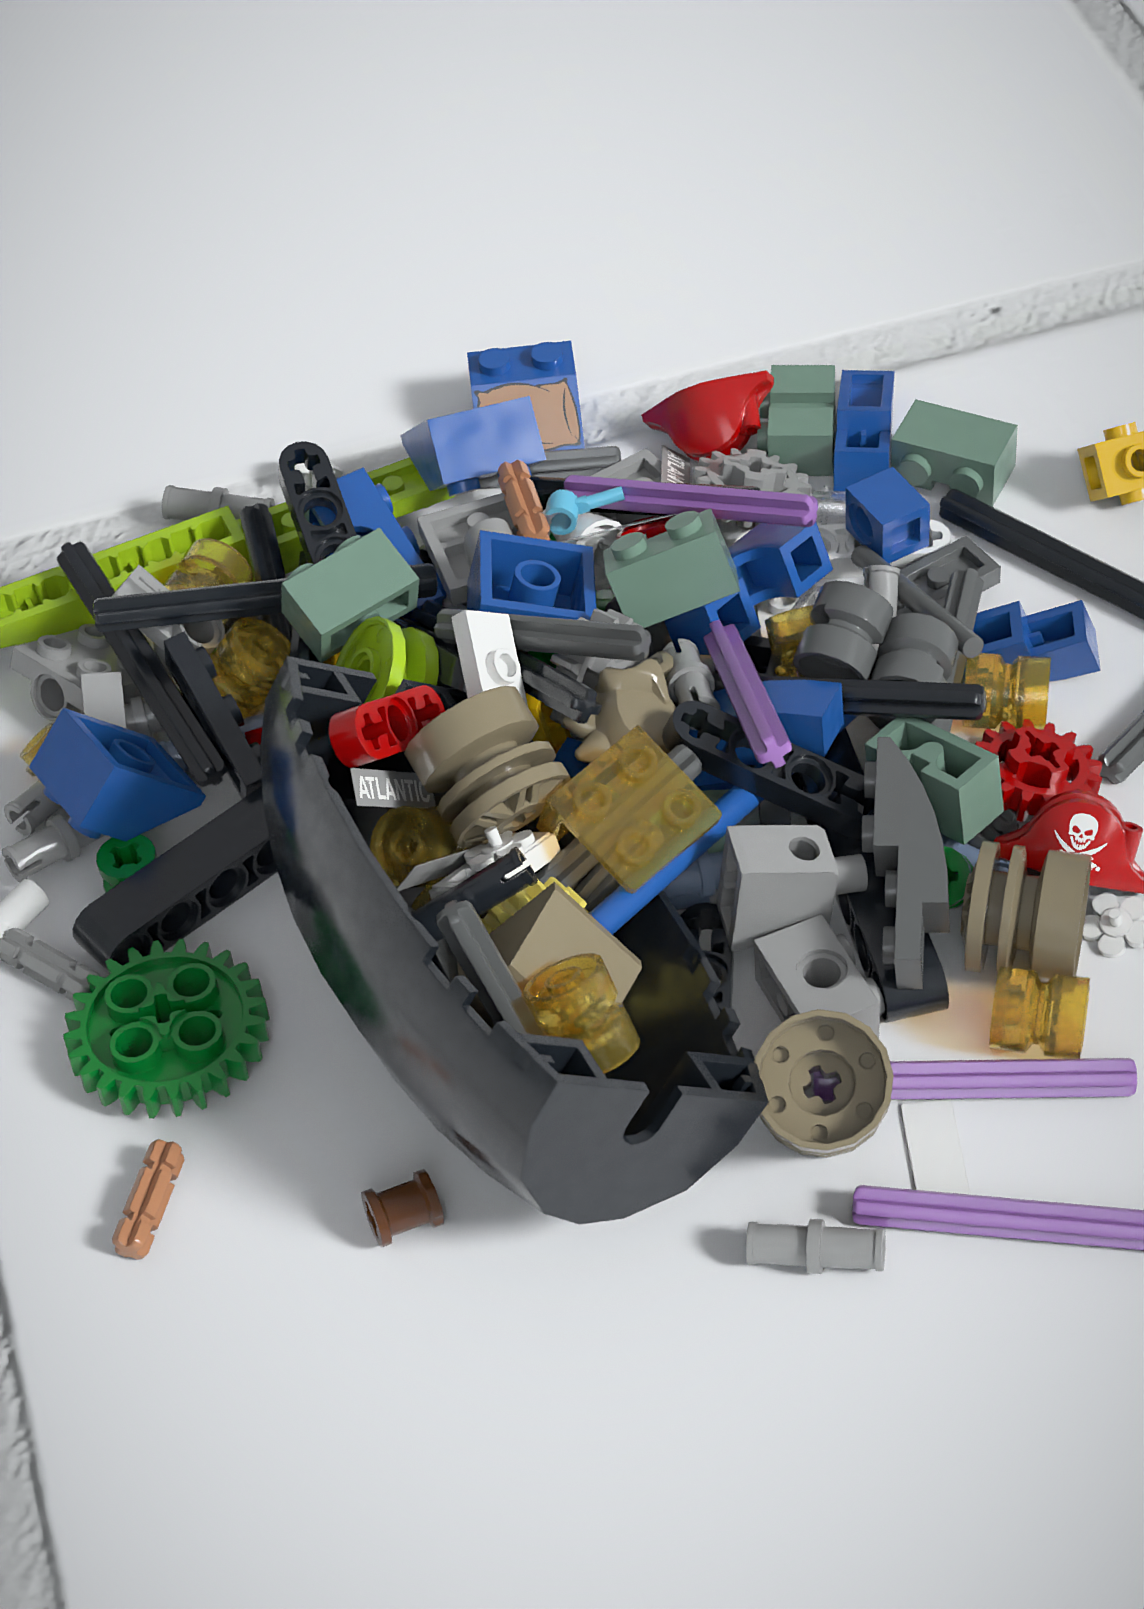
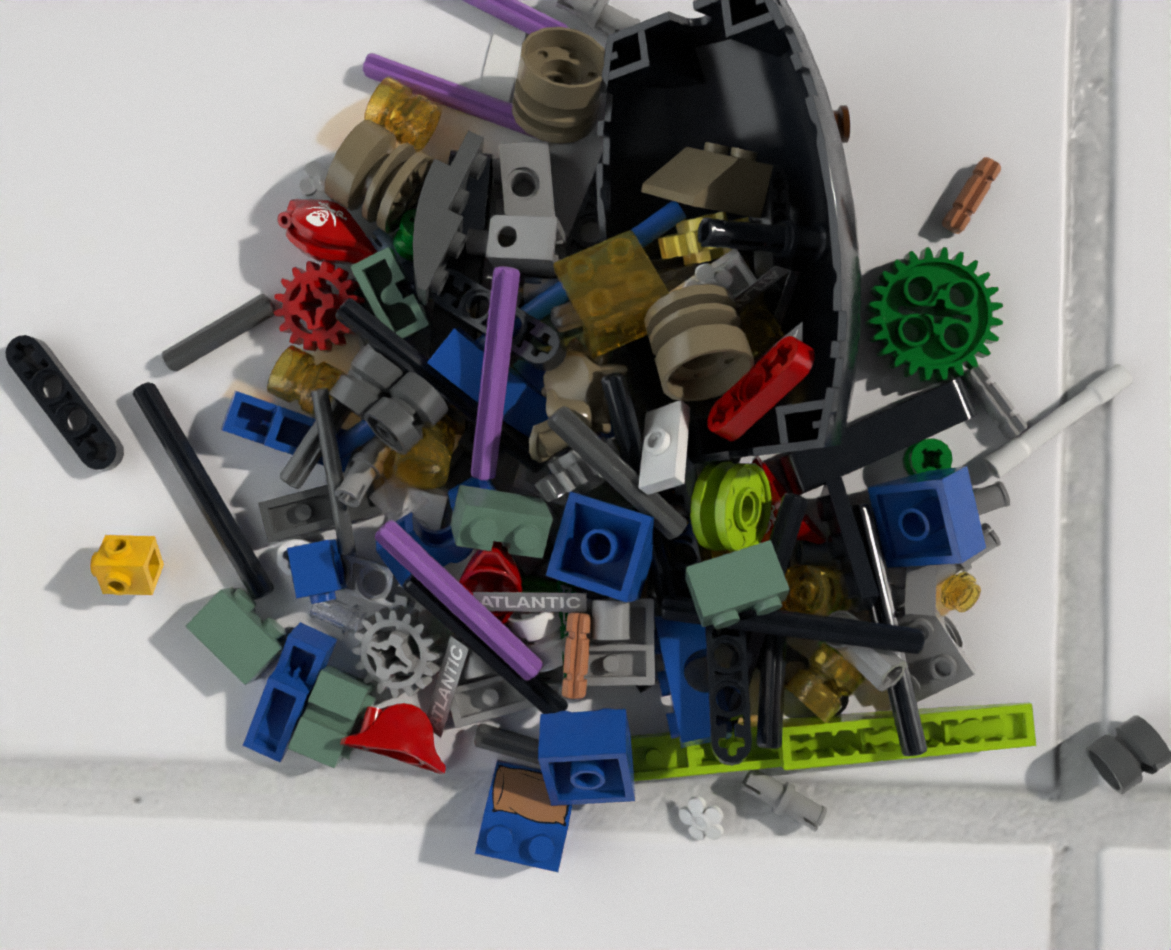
camera: 165 degrees left, 40 degrees up
dark grey axle [436,900,547,1036] -> none
clear yellow wheel [523,953,640,1073] -> none
medium azure hand [545,486,625,535] -> none
light grey pin [663,639,720,731] -> none

